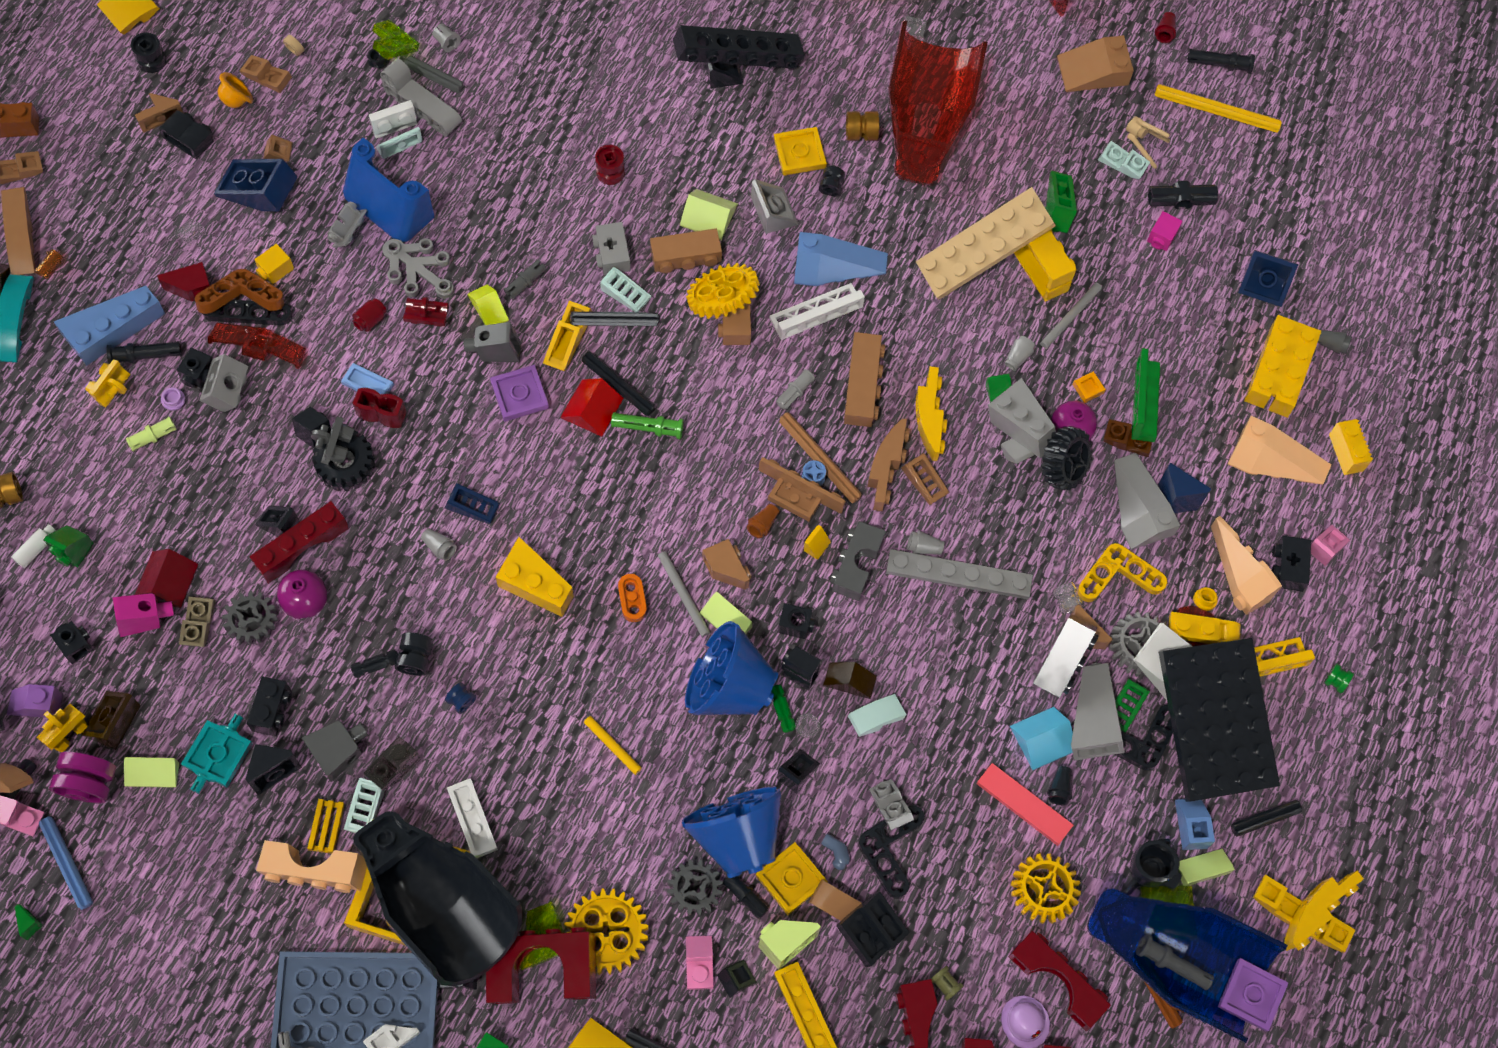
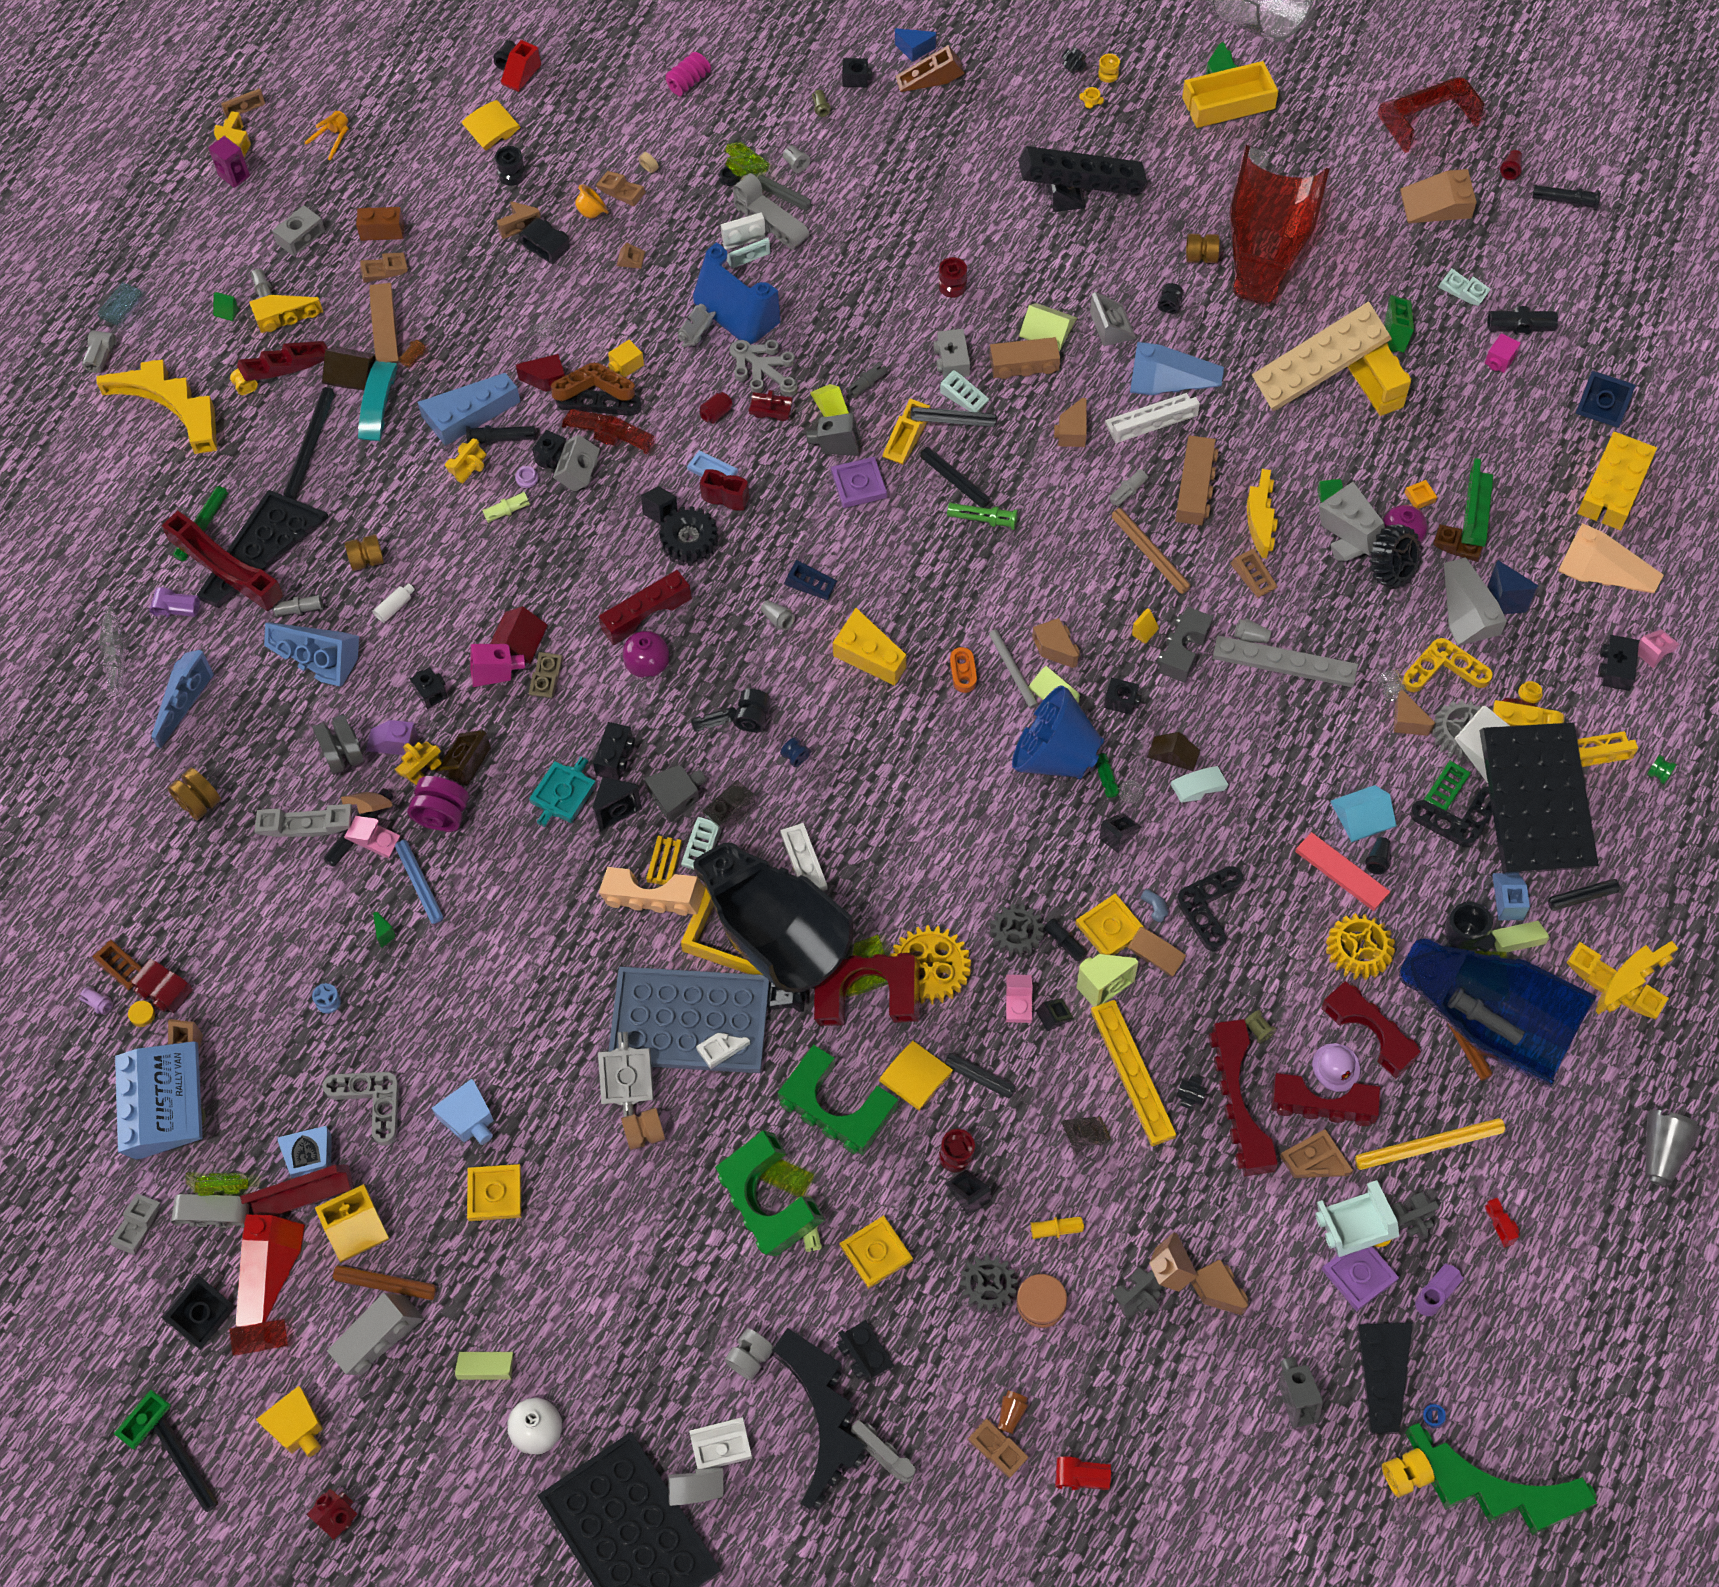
camera: 10 degrees right, 5 degrees down
green slope [43,525,94,568] -> none
yellowish green slope [124,757,179,788] -> none
dark blue slope [214,159,298,212] -> none
dark grey gear [222,591,278,645] -> none
black slope [255,506,300,537] -> none
dark grey hips [311,416,354,465] -> none
red slope [560,378,624,437] -> none
yellow bar [584,716,642,775] -> none
blue cone [682,787,781,878] -> none
yellow gear [686,263,760,319] -> none
dark orange cone [747,504,779,538] -> none
medium nougat bracket [759,457,846,522] -> none
yellow plate [774,127,827,176] -> none
black brick [781,646,822,691] -> none
medium blue wheel [802,460,826,486] -> none
black slope [836,891,910,967] -> none
medium nougat slope [867,419,910,511] -> none
light grey slope [869,779,914,830] -> none
light grey cone [1004,336,1035,371] -> none
brick [1033,614,1099,698] -> none
light grey bar [1040,283,1102,349] -> none
light grey slope [1071,663,1124,761] -> none
tan plant [1126,116,1170,169] -> none
yellow axle [1155,84,1282,133] -> none
light nougat wedge [1211,516,1282,615] -> none
medium lavender plate [1218,958,1288,1032] -> none
dark grey cone [1318,329,1352,355] -> none
yellow brick [1329,419,1373,475] -> none

